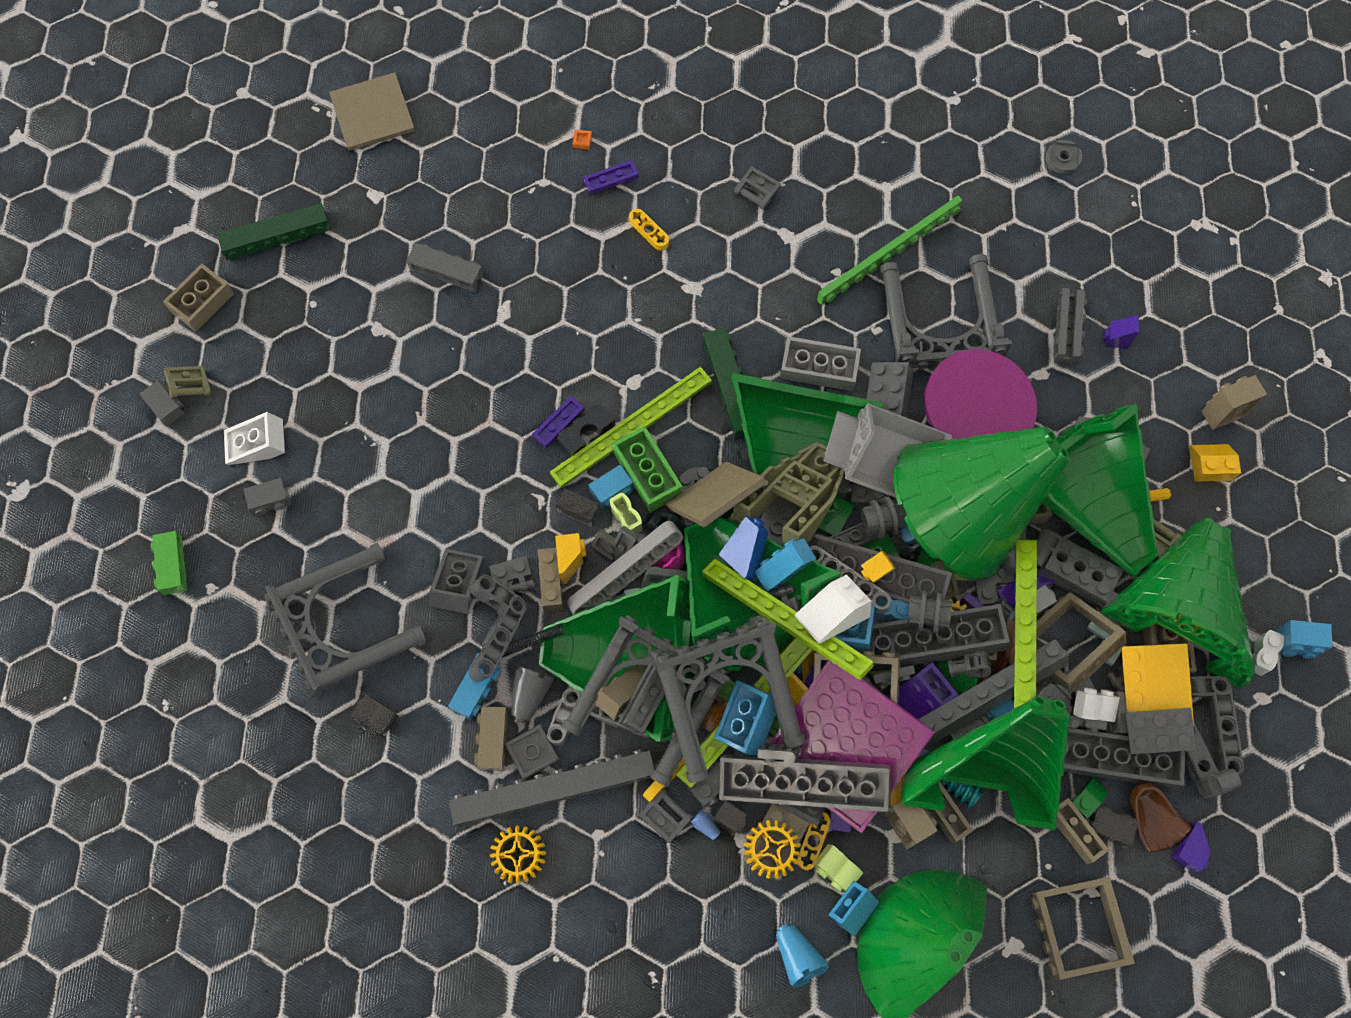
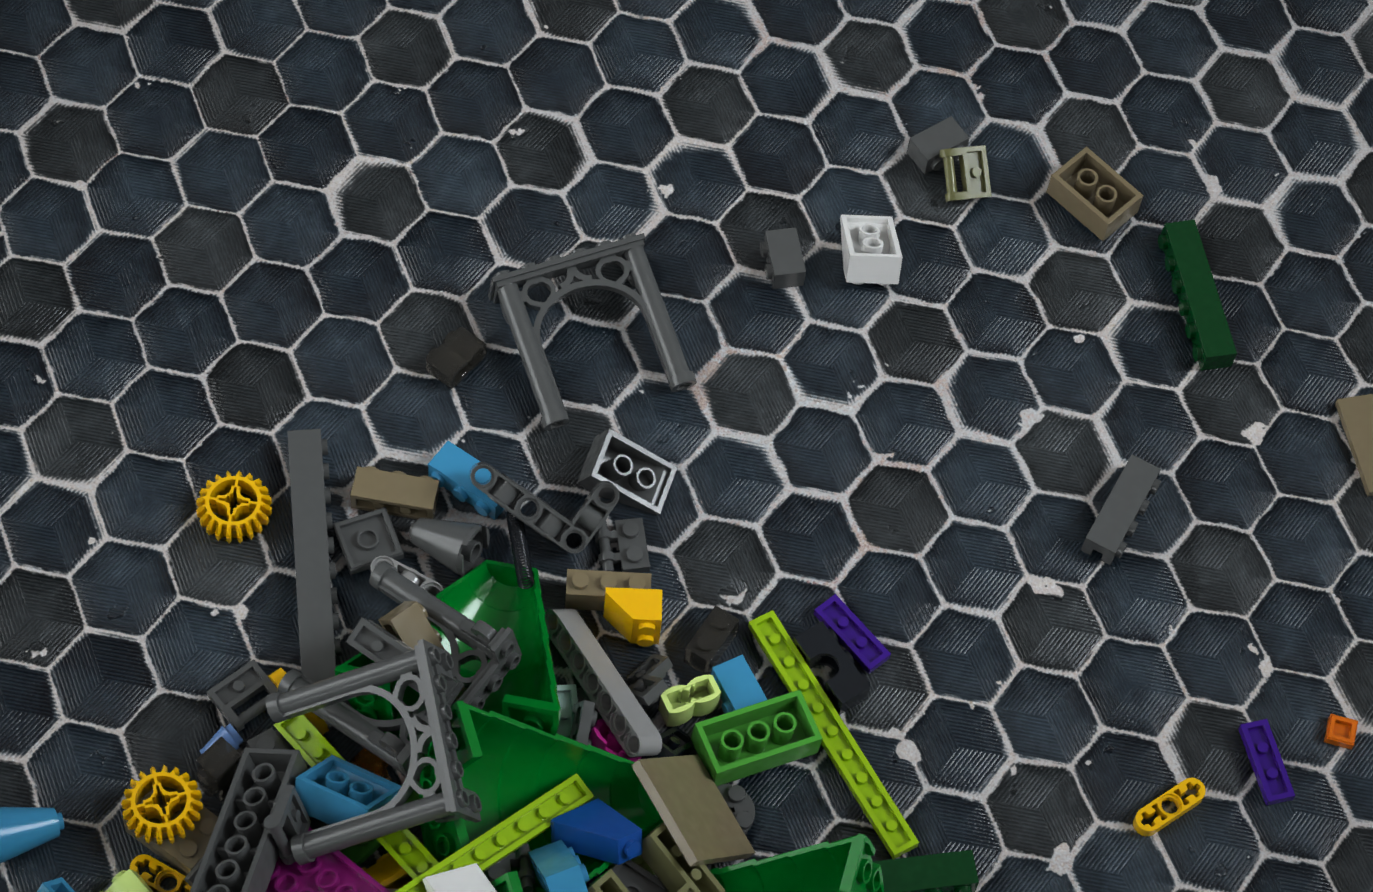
camera: 90 degrees right, 10 degrees down
bright green brick [151,531,187,595] -> none

